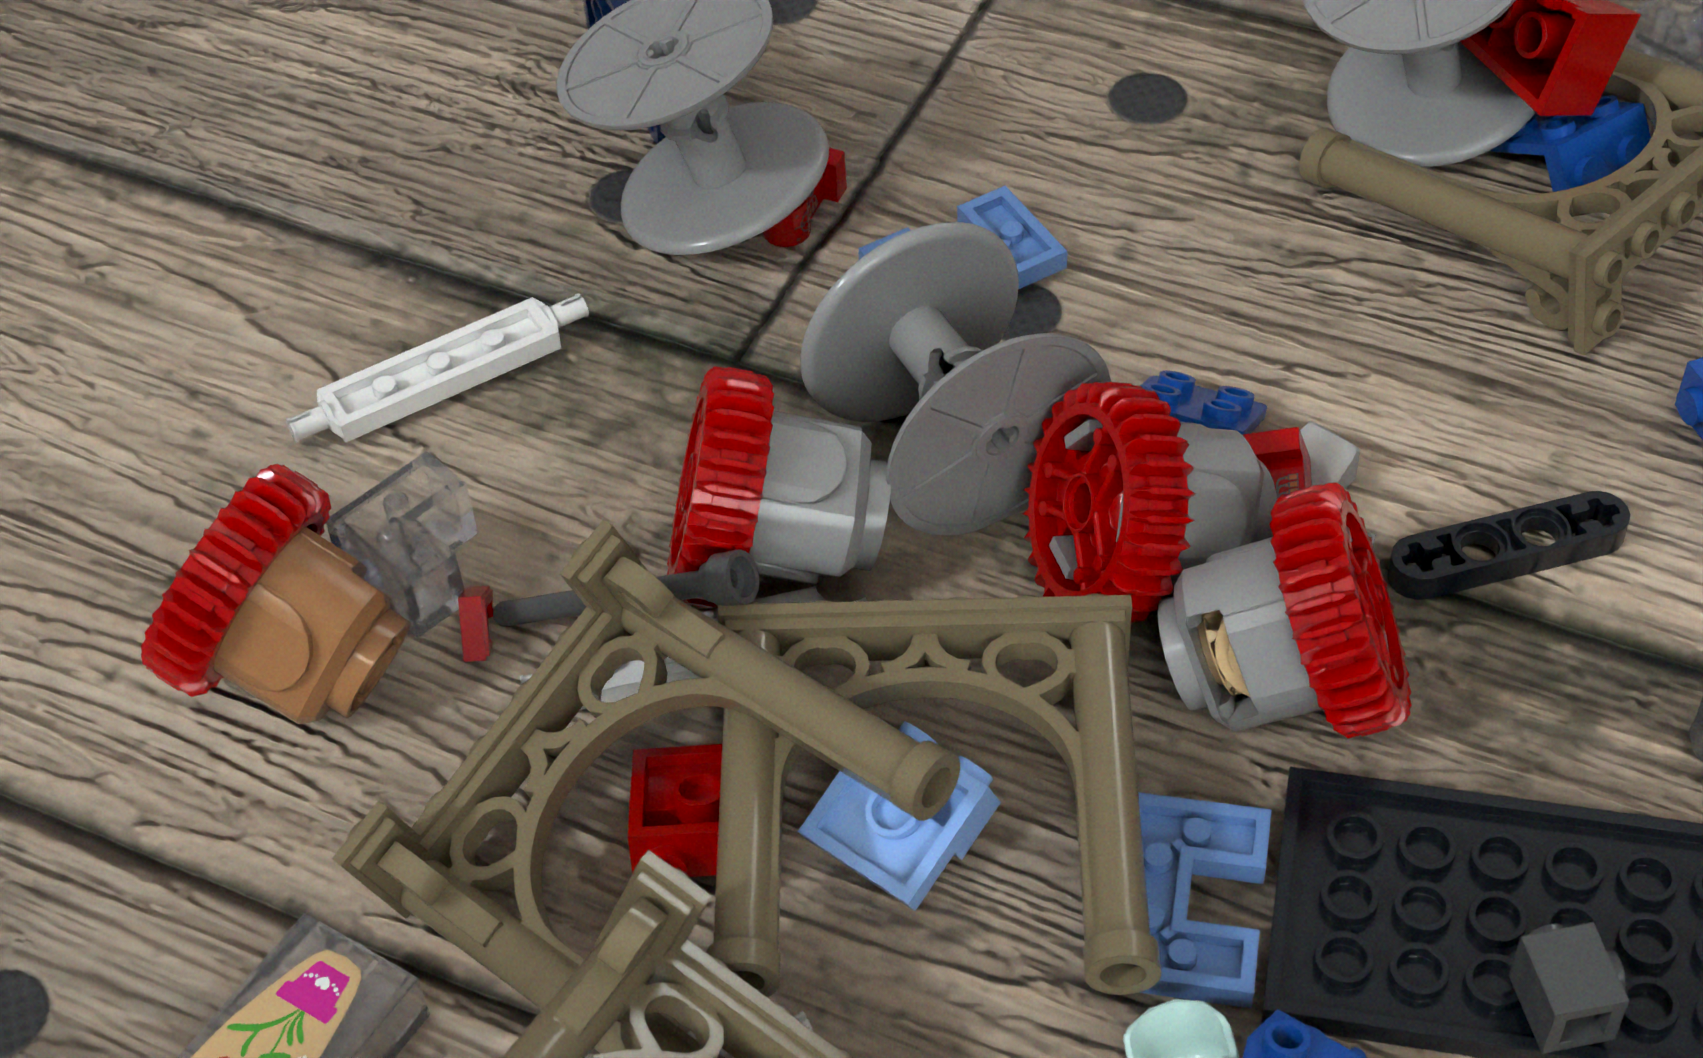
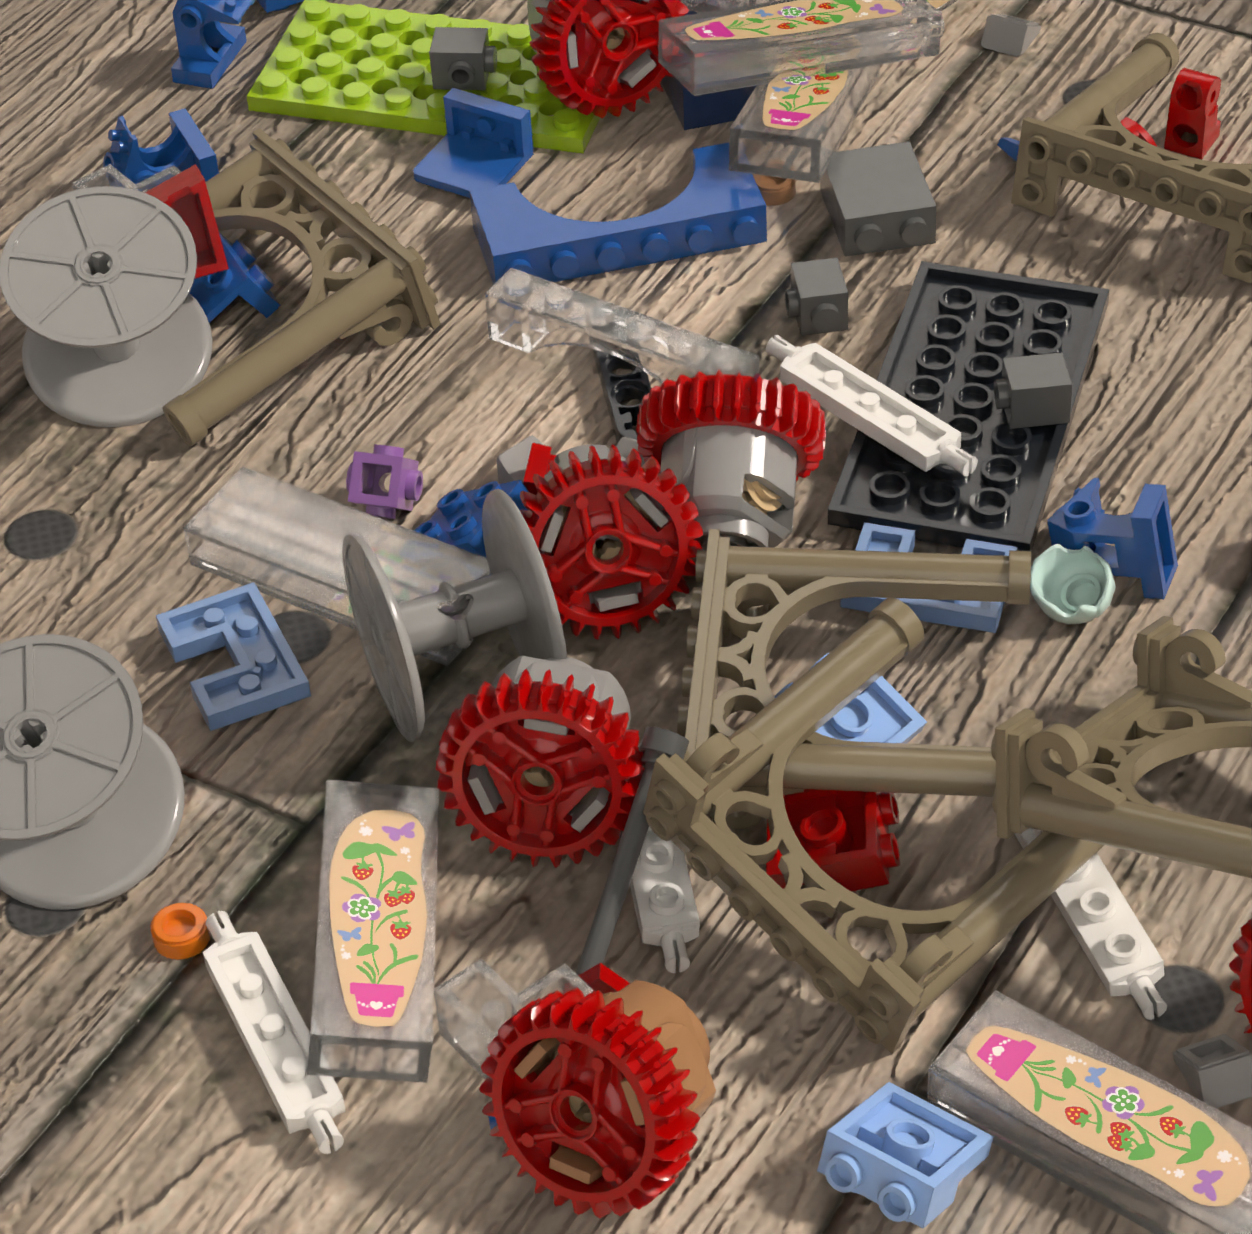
camera: 85 degrees left, 5 degrees down
none -> orange tile [150,903,210,960]
none -> clear brick [183,467,490,666]
none -> brick [307,780,439,1083]
none -> medium lavender brick [346,444,423,519]
none -> clear arch [485,268,759,384]
none -> white plate [766,335,978,477]
none -> light blue plate [817,1082,994,1229]

